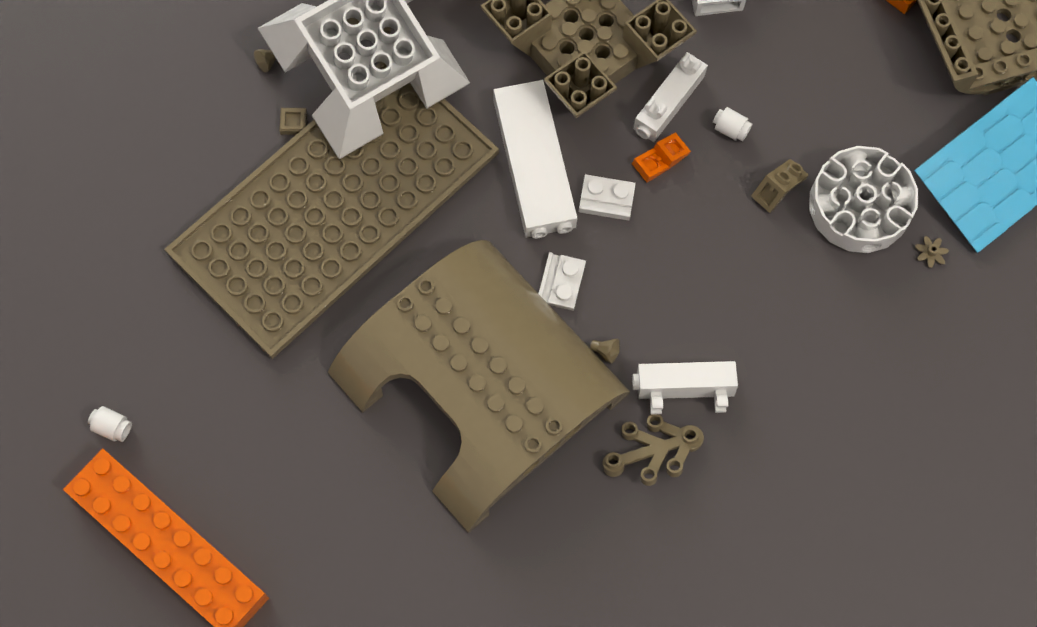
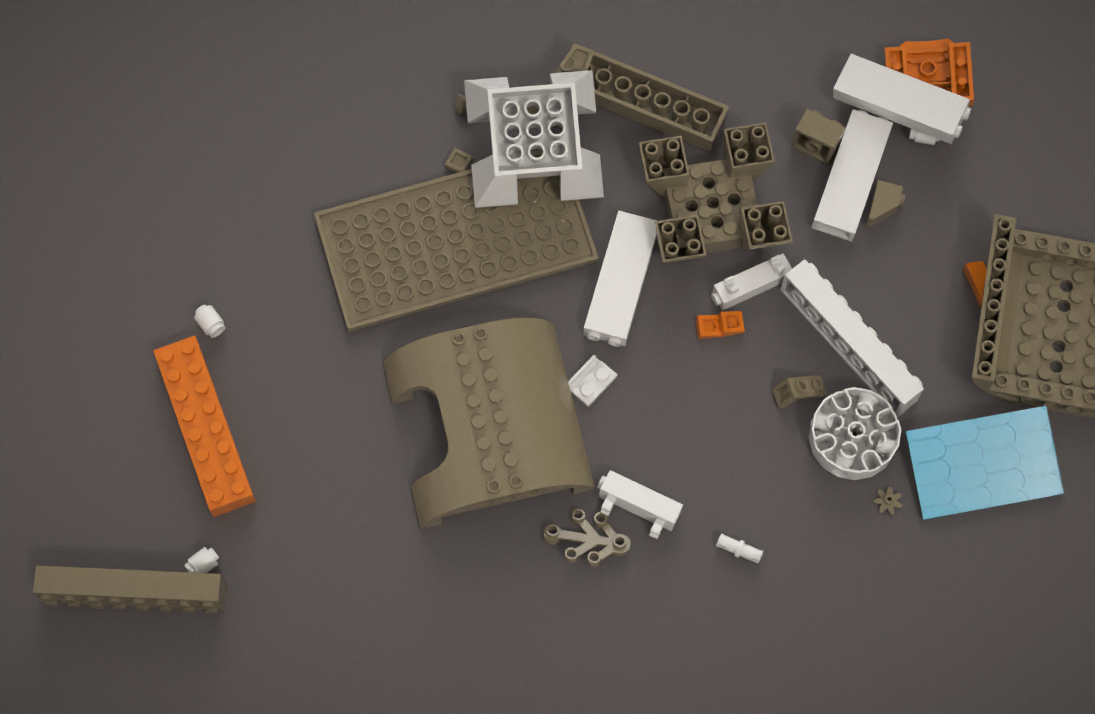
camera: 30 degrees right, 0 degrees up
white plate [579,174,636,221] -> none
dark tan rock [590,338,620,364] -> none
white brick [713,107,753,142] -> none
none -> white pin [716,533,764,564]
none -> white brick [780,259,924,418]

